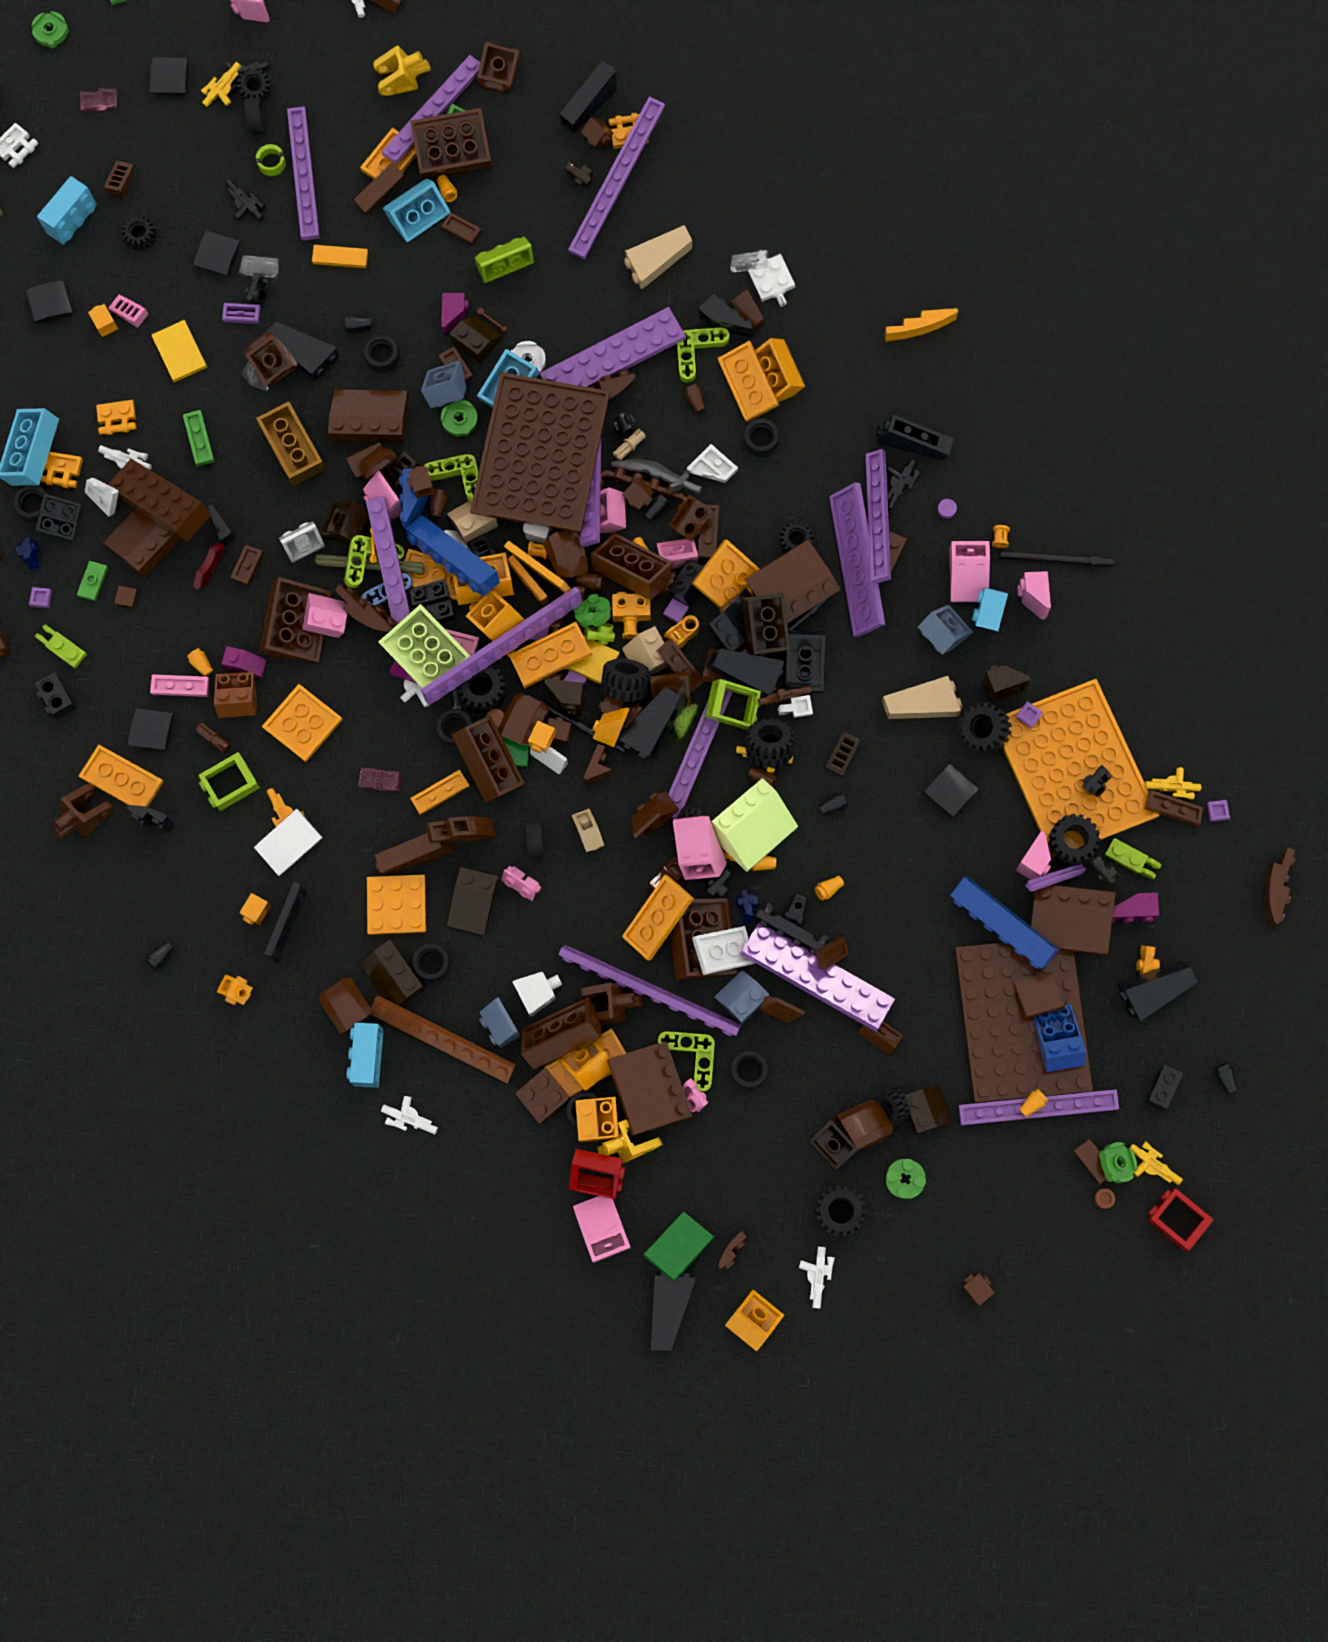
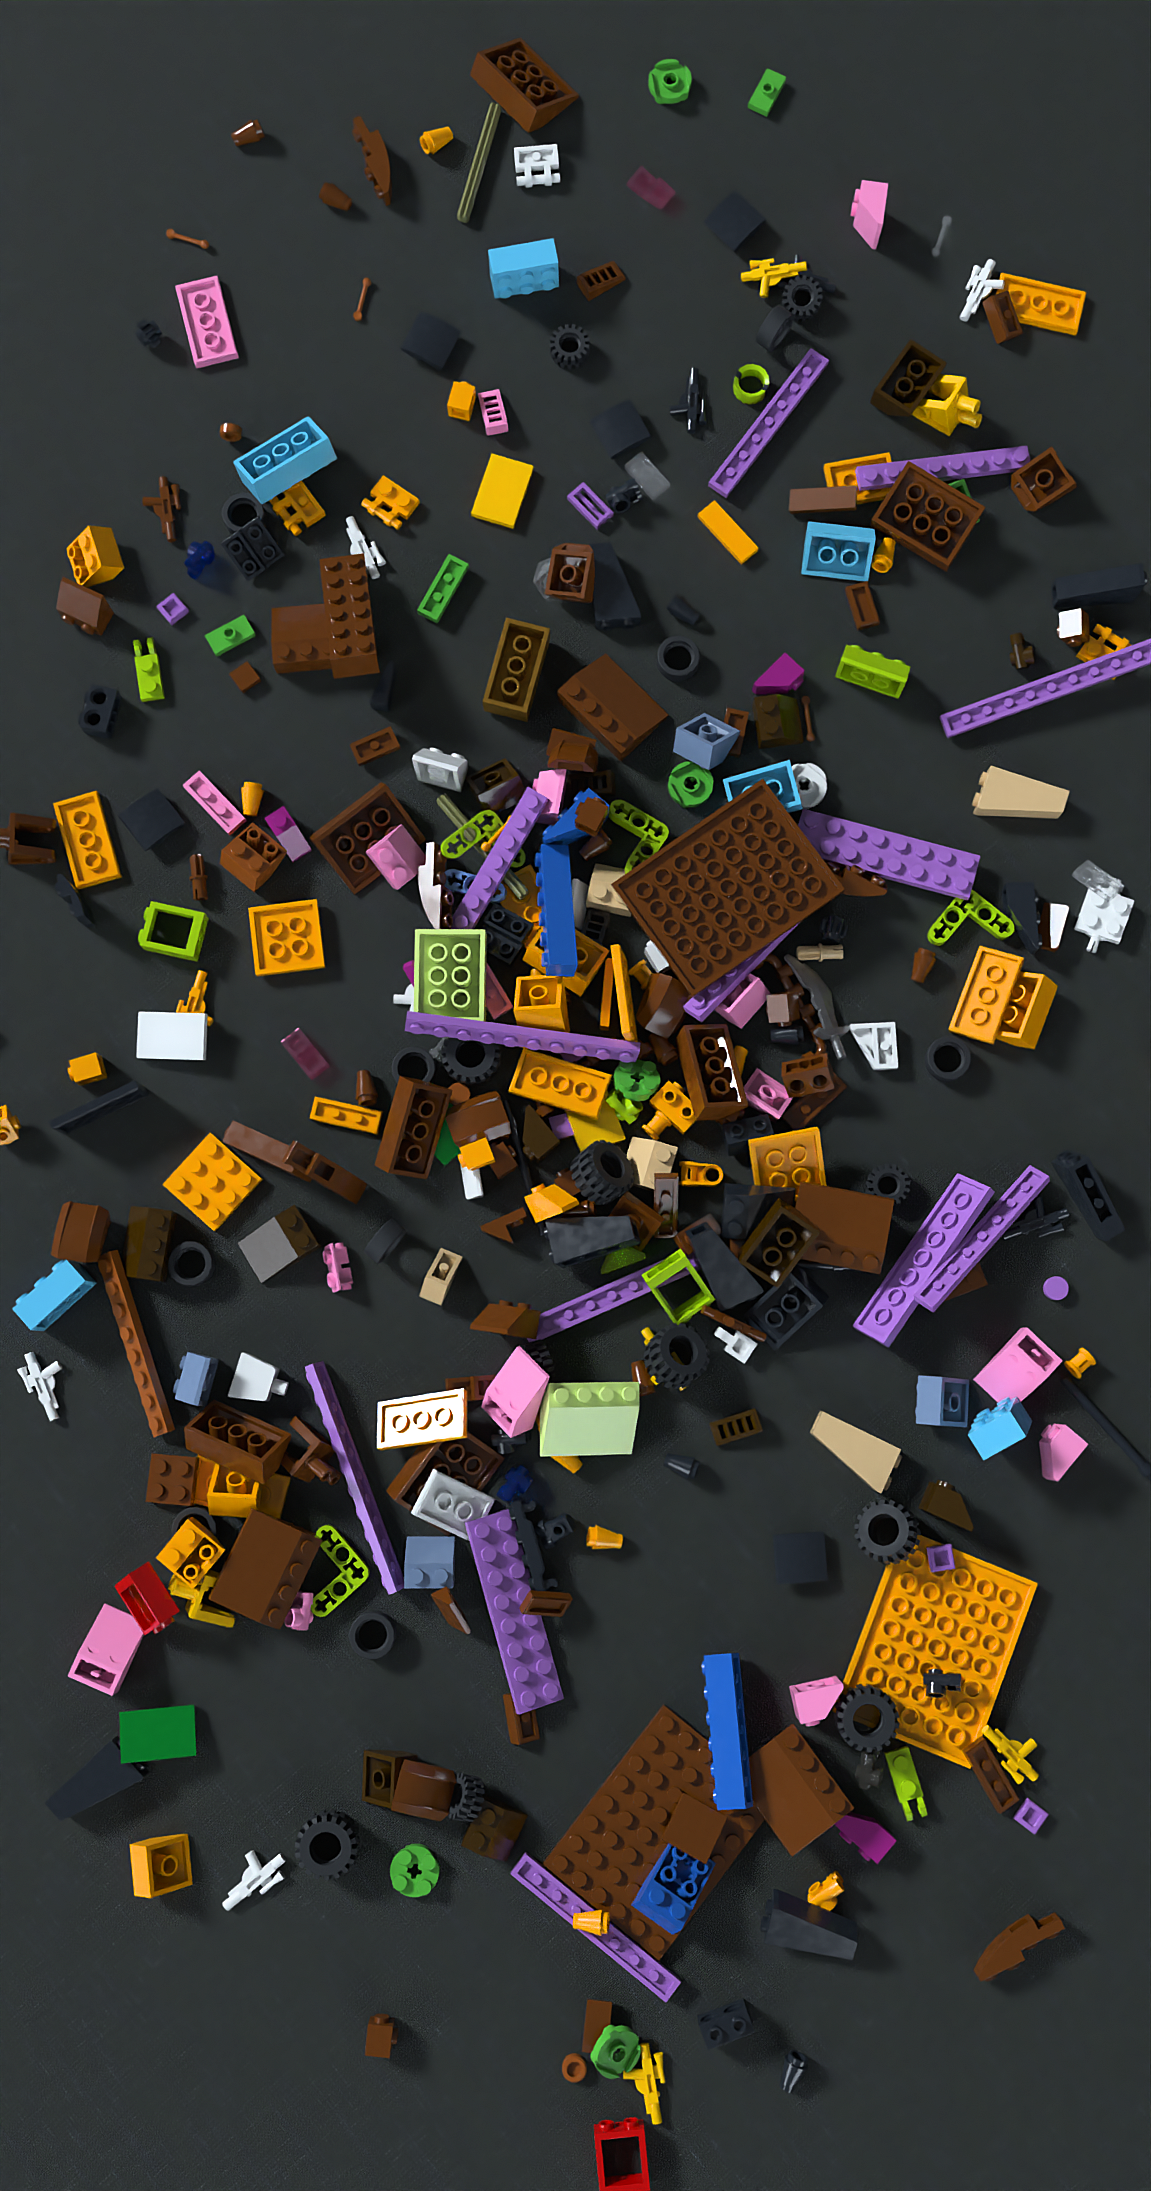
camera: 40 degrees right, 5 degrees up
white wing [85,478,119,517] -> none
dark red tile [193,542,224,589] -> none
medium lavender tile [663,598,689,623] -> none
reddish brown slope [718,1231,747,1270] -> none
medium lavender axle [1026,864,1086,892] -> none
none -> reddish brown cone [355,1070,378,1106]
none -> dark brown slope [870,339,947,417]

